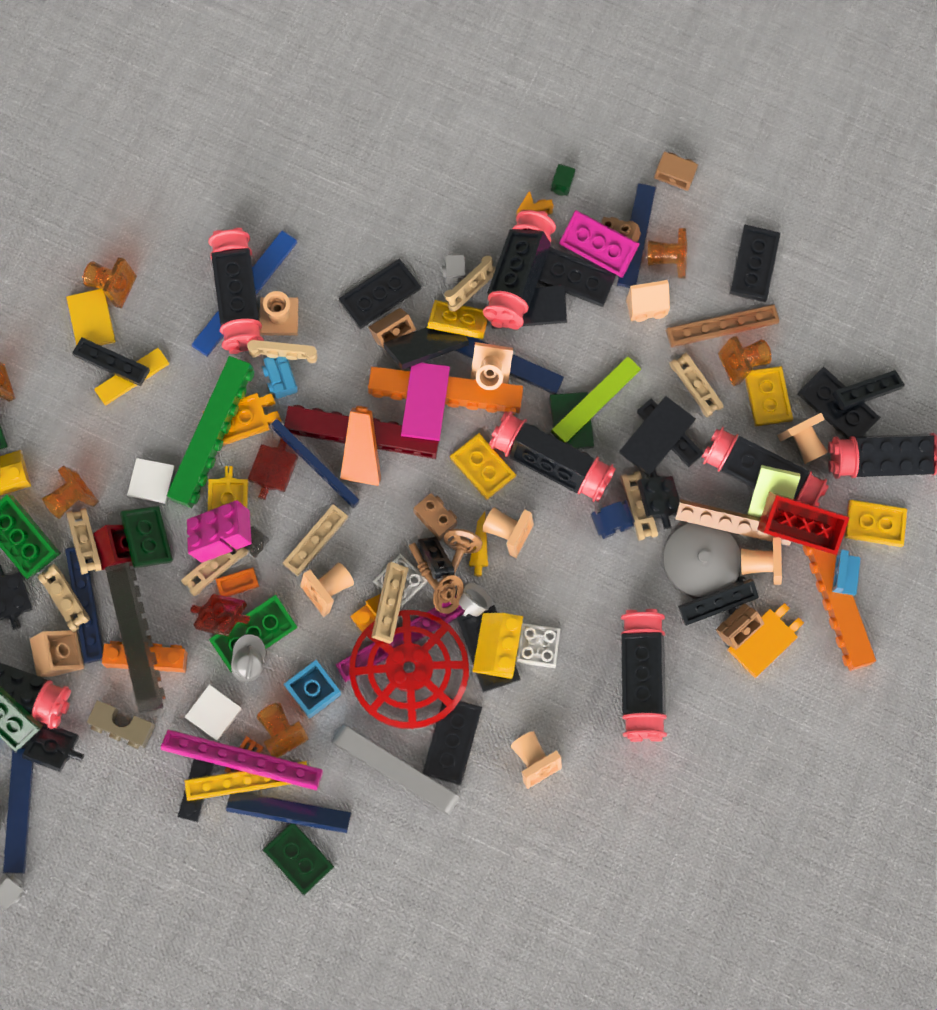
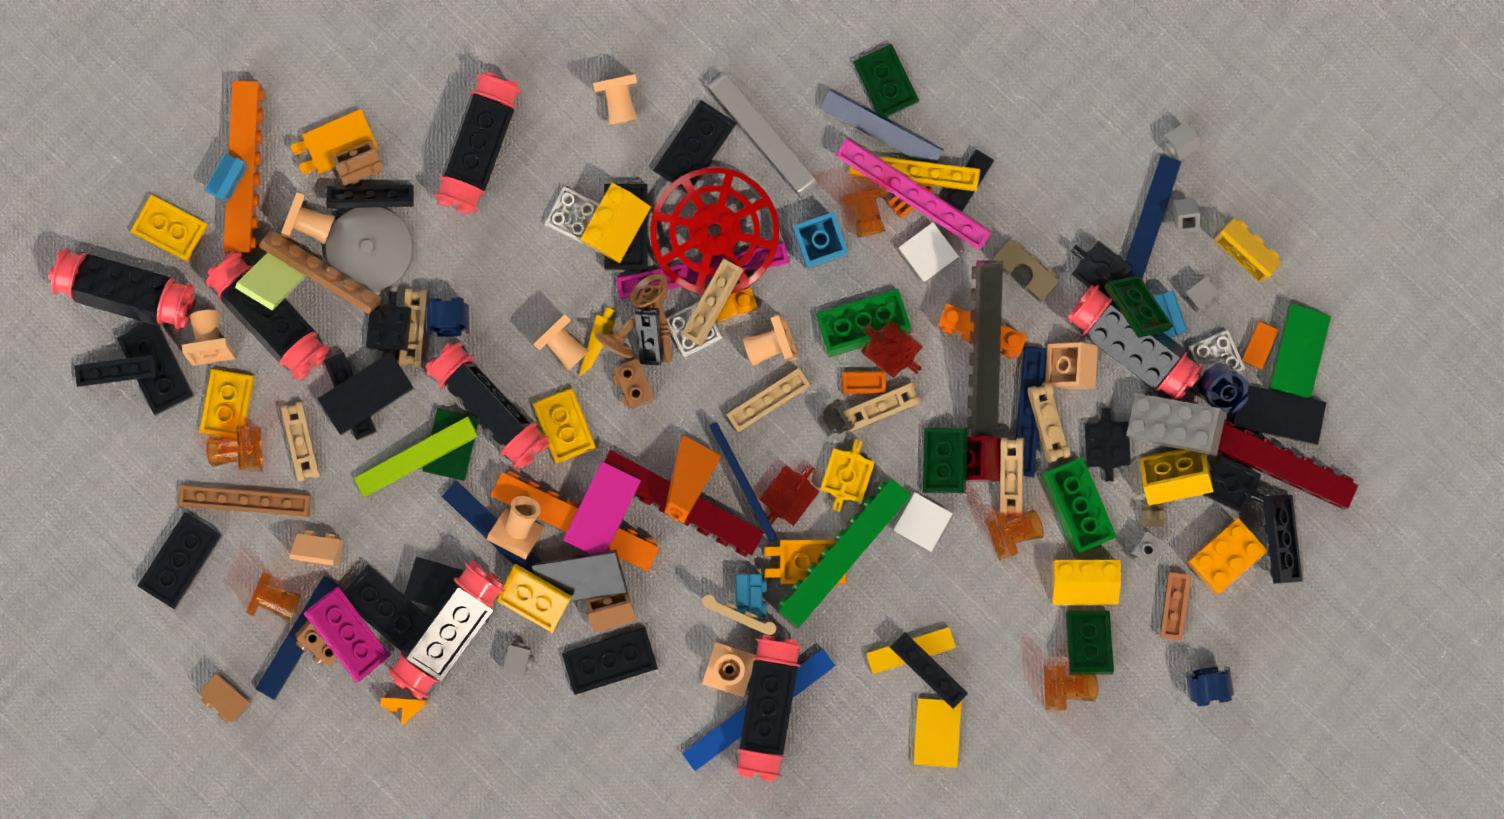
camera: 155 degrees left, 10 degrees up
clear orange plant [83,257,137,309] -> none
dark pink piece [187,500,252,563] -> none
light grey piece [231,634,265,682] -> none
tan plate [444,256,495,311] -> none
light grey piece [459,583,492,617] -> none
dark green brick [551,164,576,196] -> none
red brick [757,492,849,555] -> none

